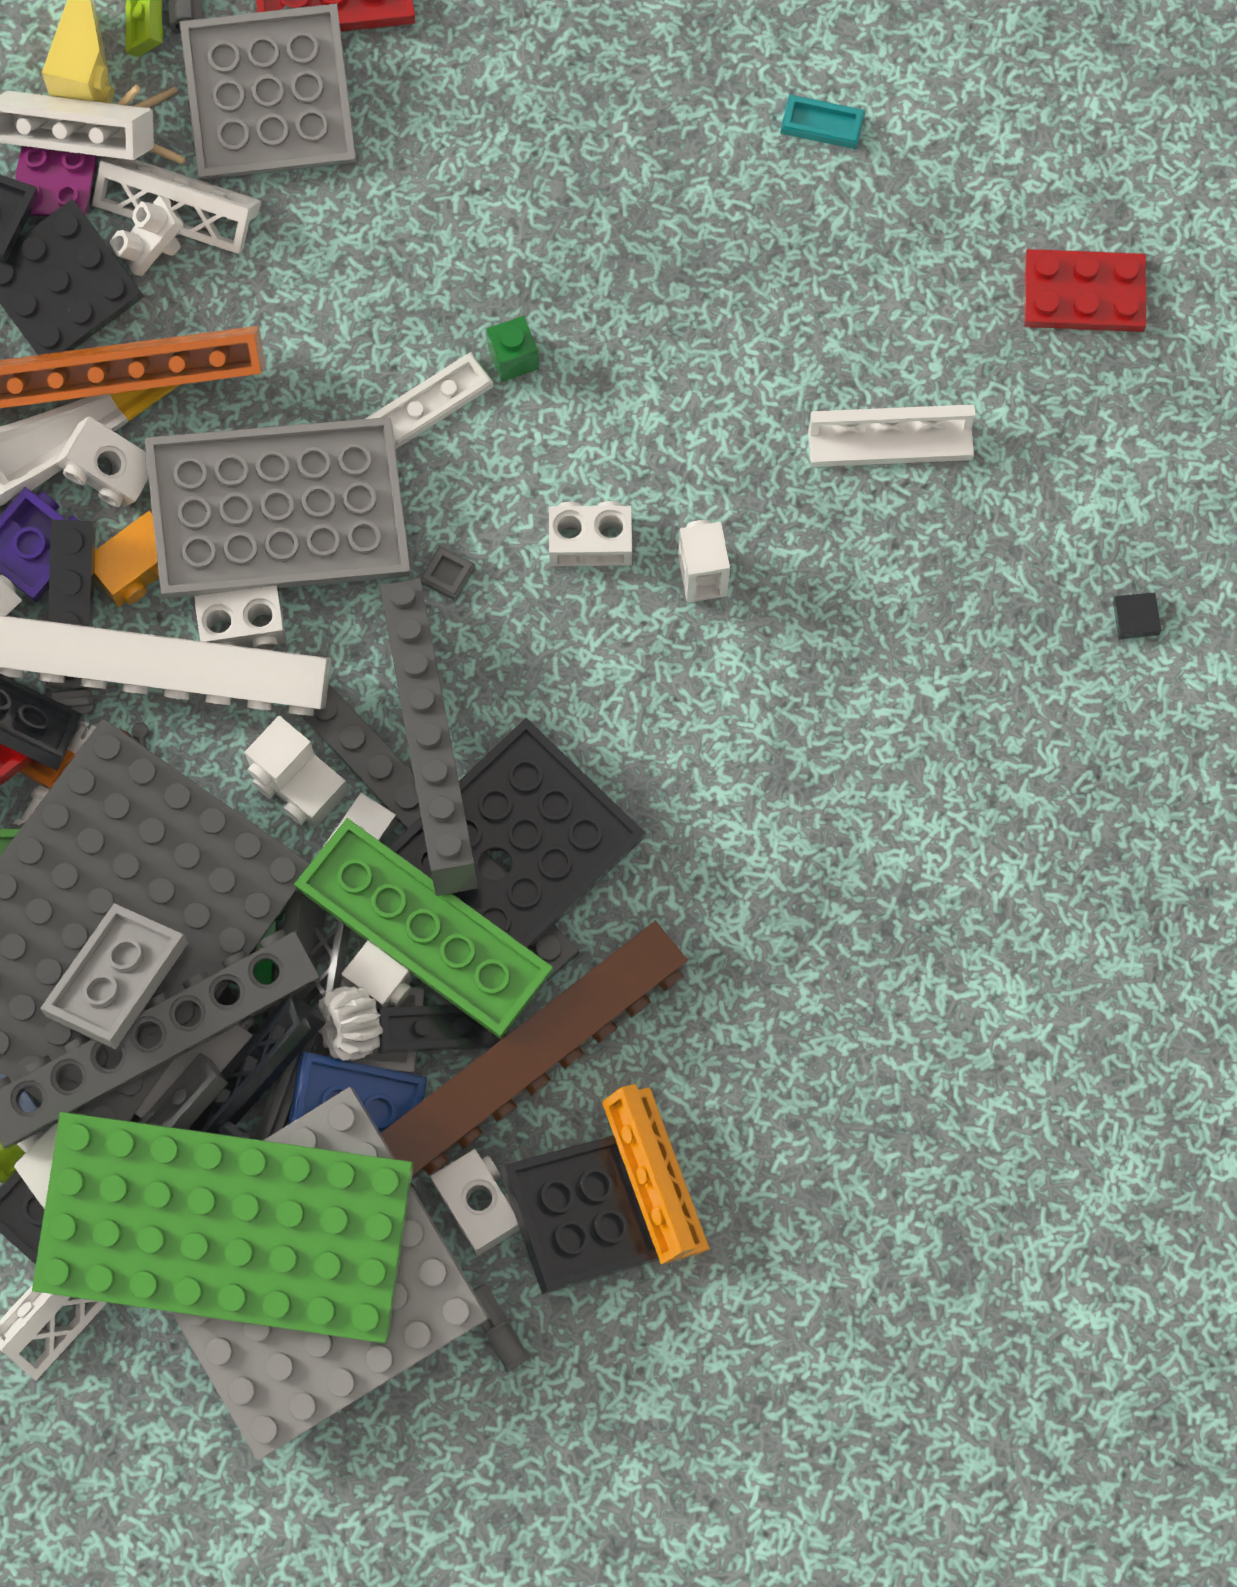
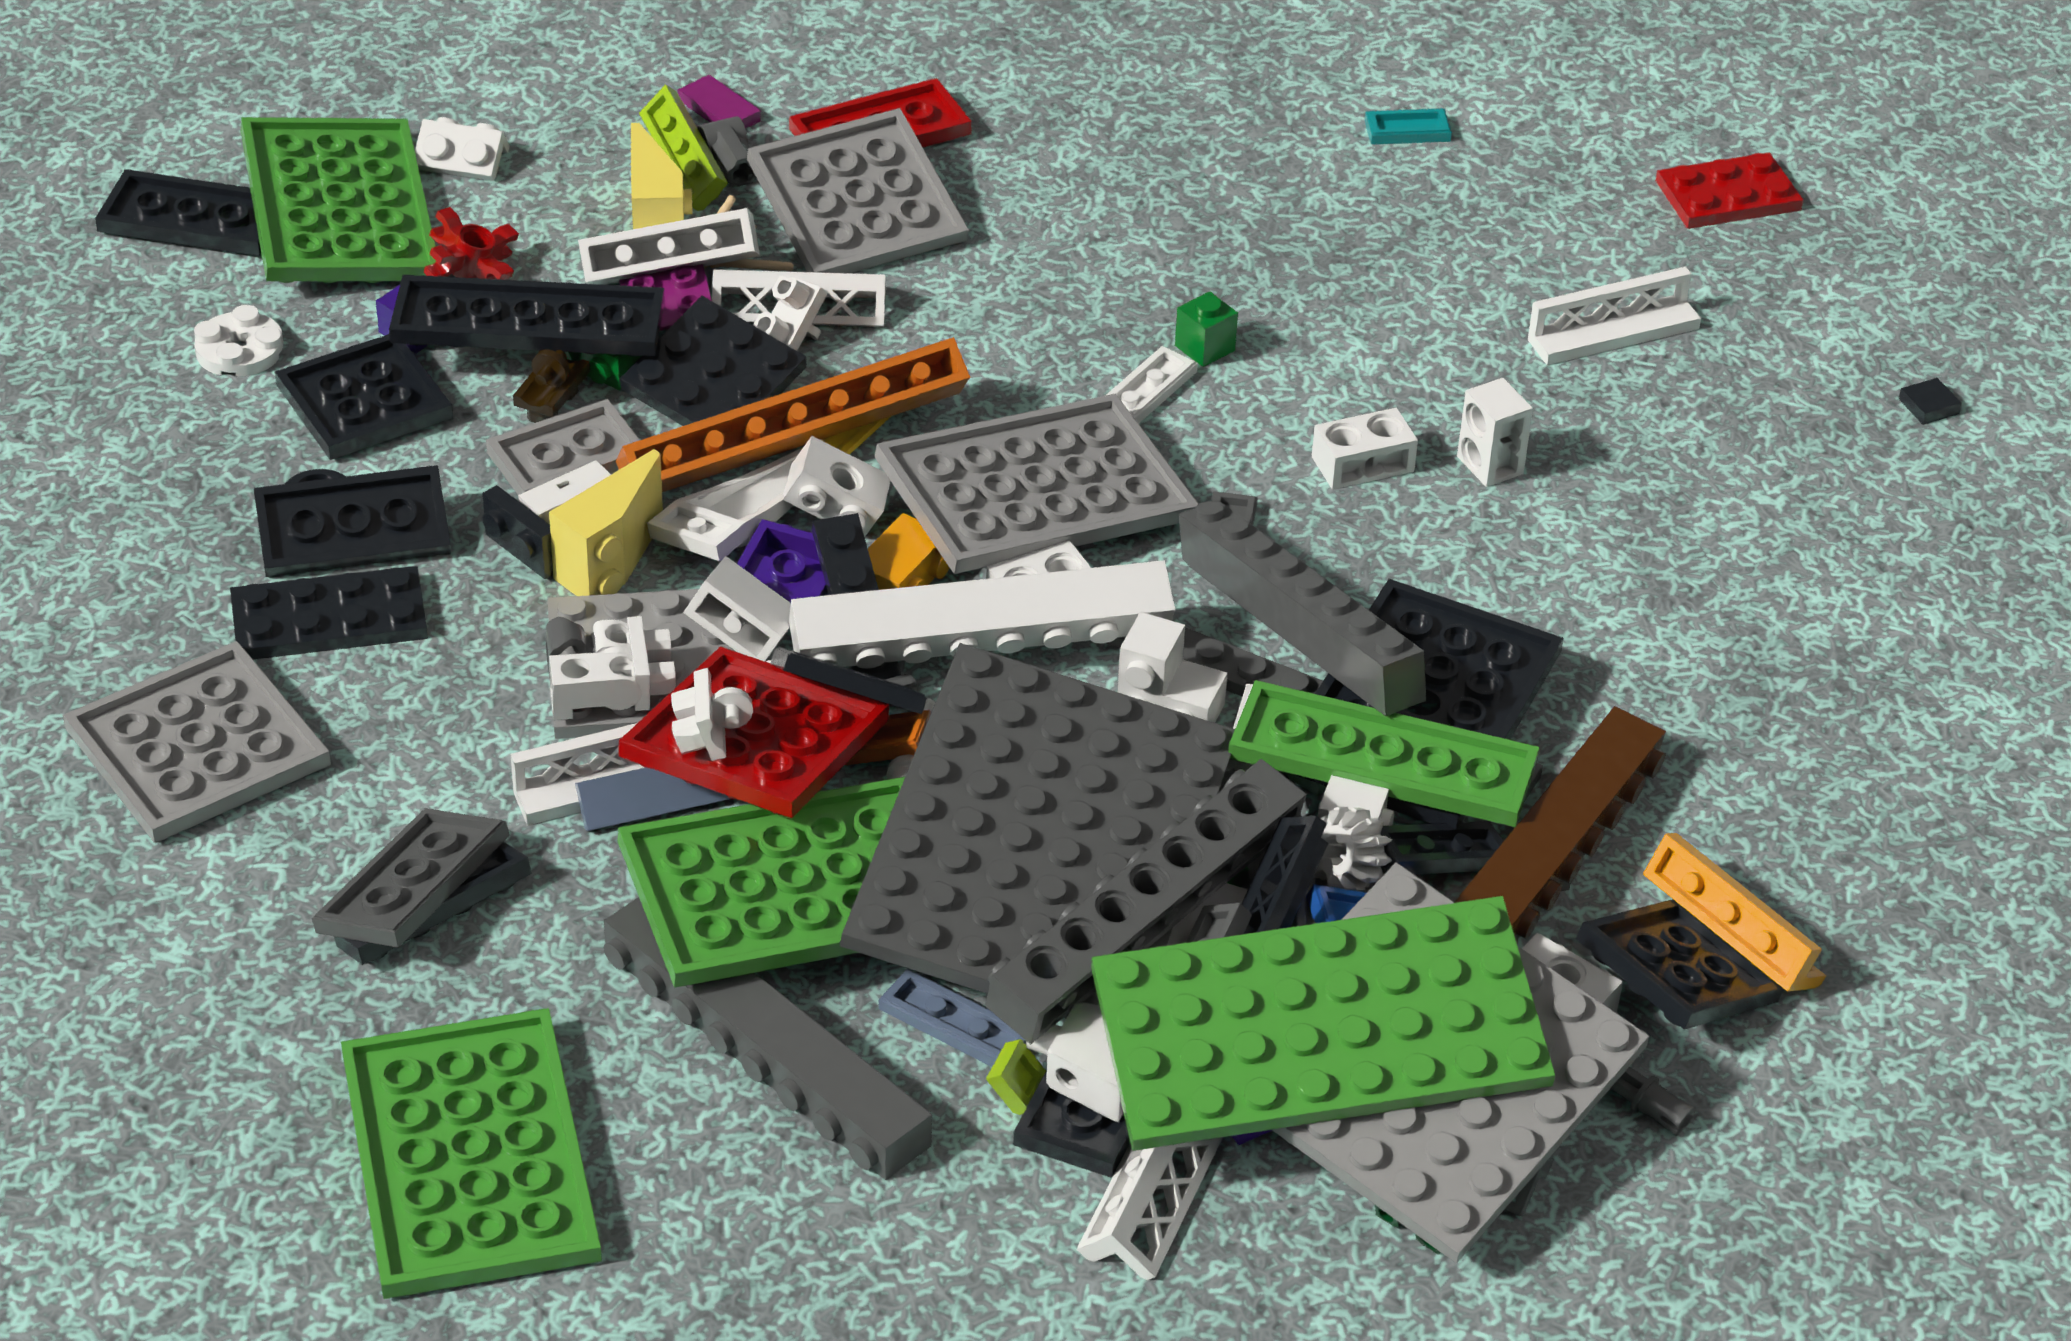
camera: 20 degrees left, 30 degrees down
light grey plate [40,903,188,1049] -> none

